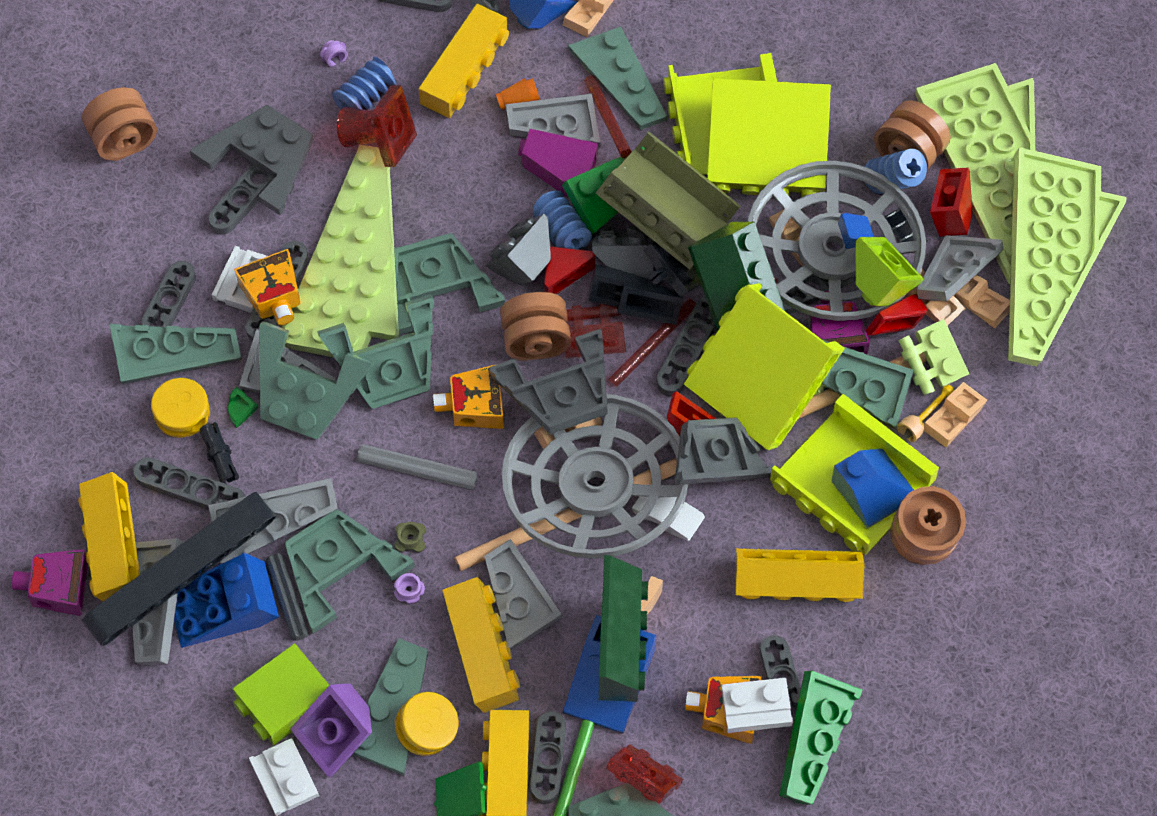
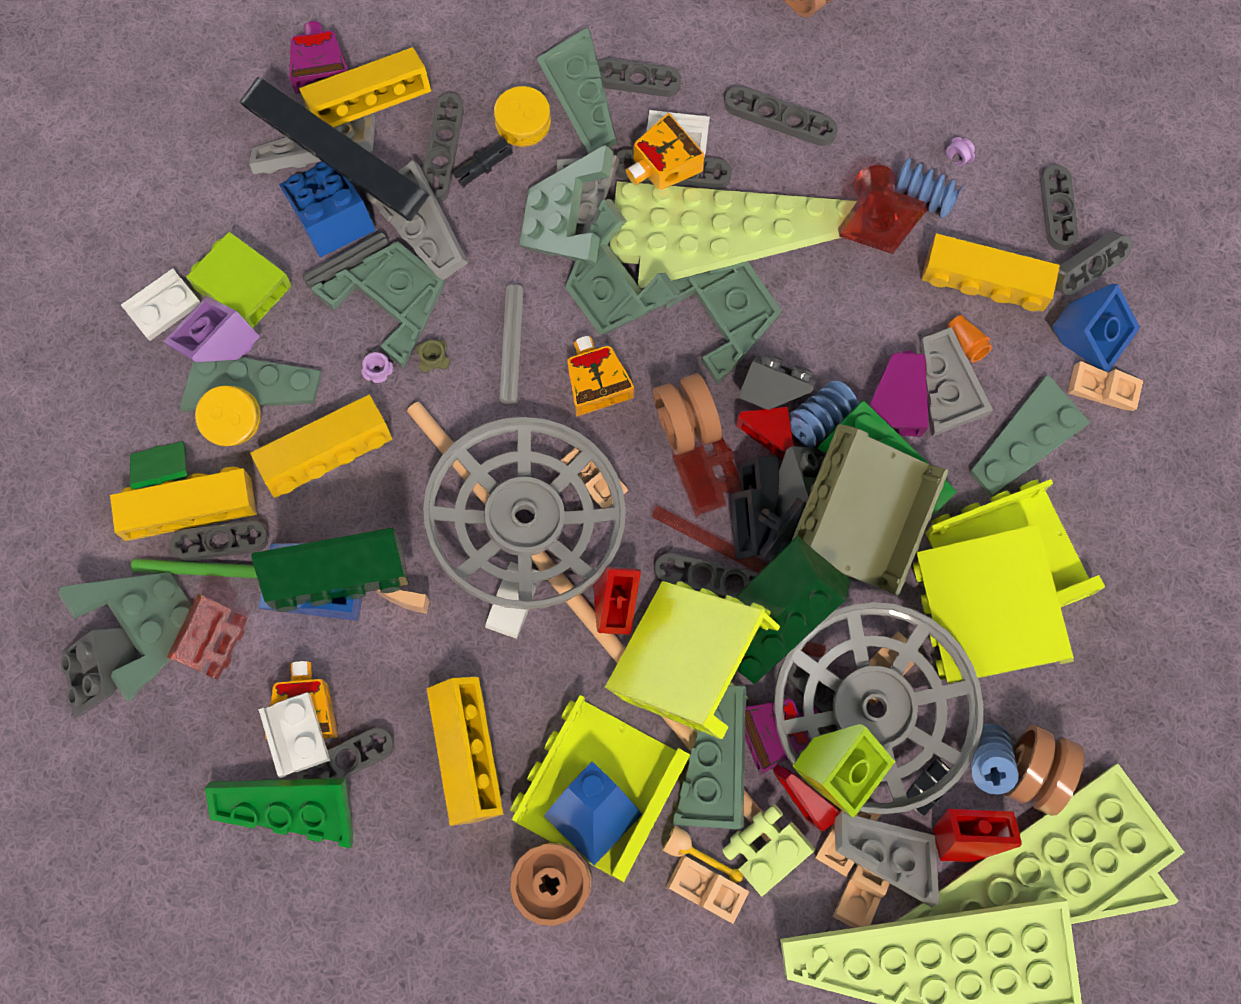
camera: 75 degrees right, 10 degrees up
dark grey wing [190,105,314,215] -> none
green tile [228,386,259,428] -> none
light grey wing [484,539,563,651] -> none
dark grey wing [489,329,608,434] -> none
clear red bar [584,75,632,158] -> none
dark grey wing [675,418,773,485] -> none
blue slope [838,213,874,249] -> none

